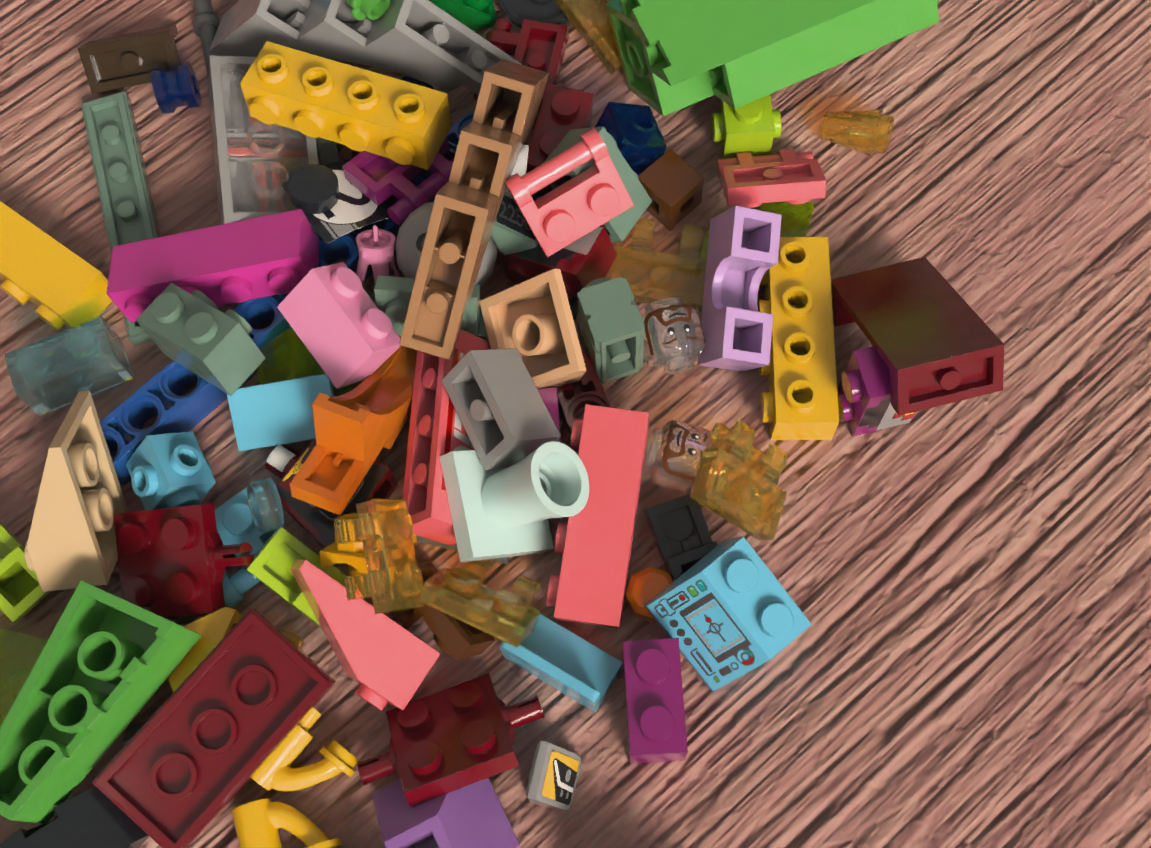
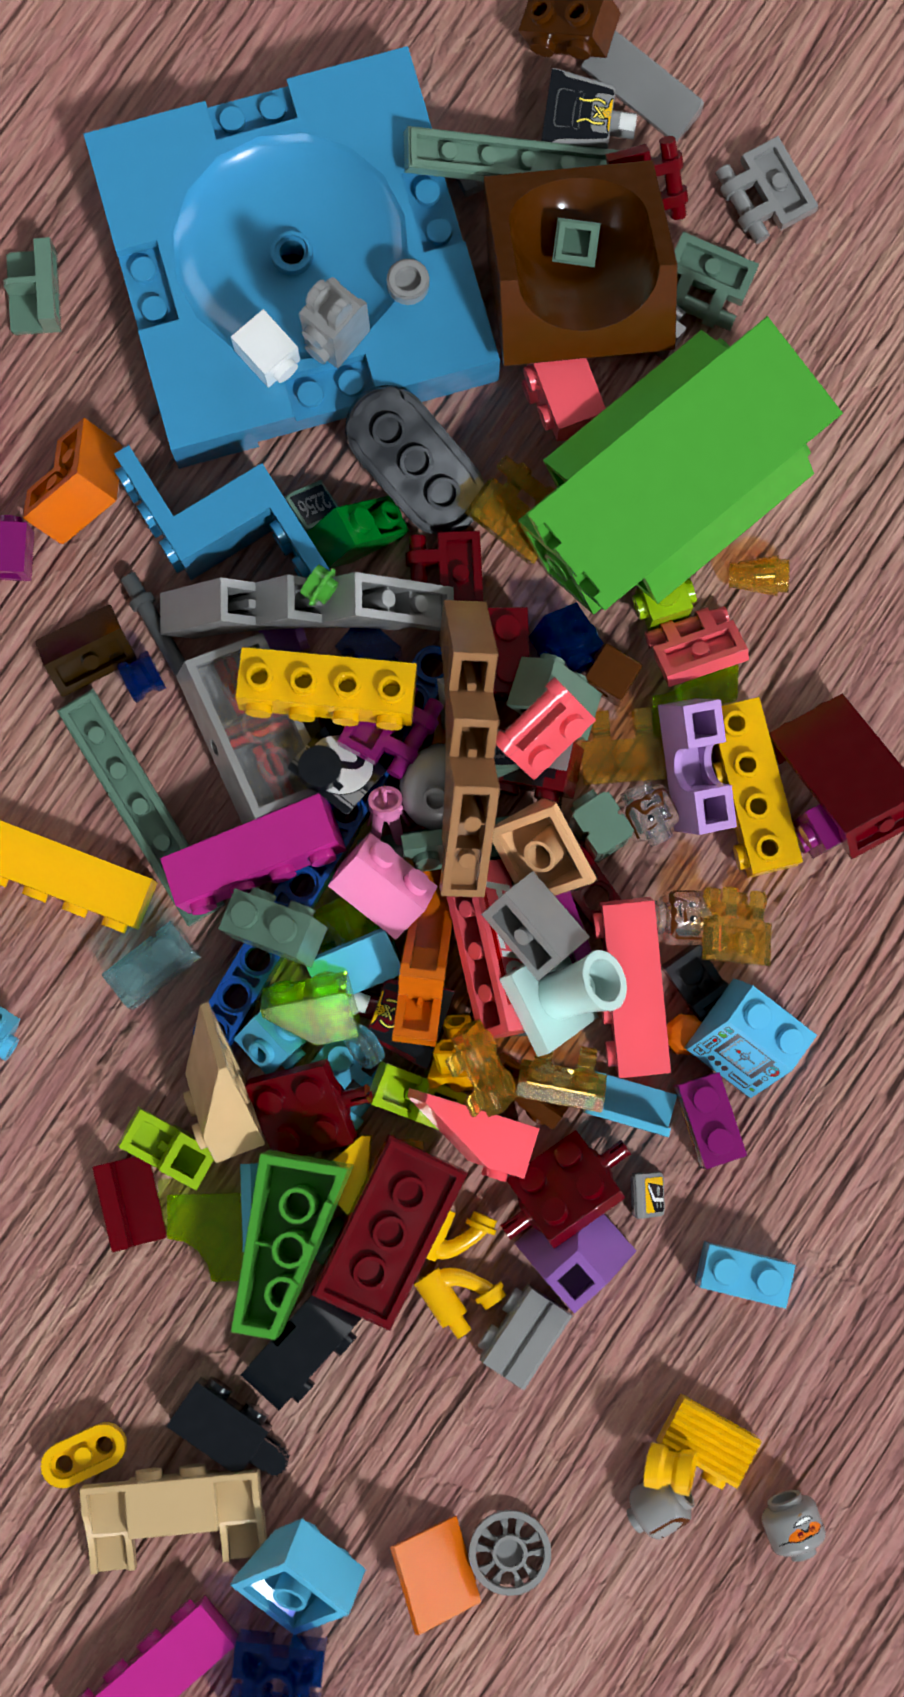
camera: 20 degrees left, 15 degrees up
none -> clear neon green slope [260,971,360,1046]

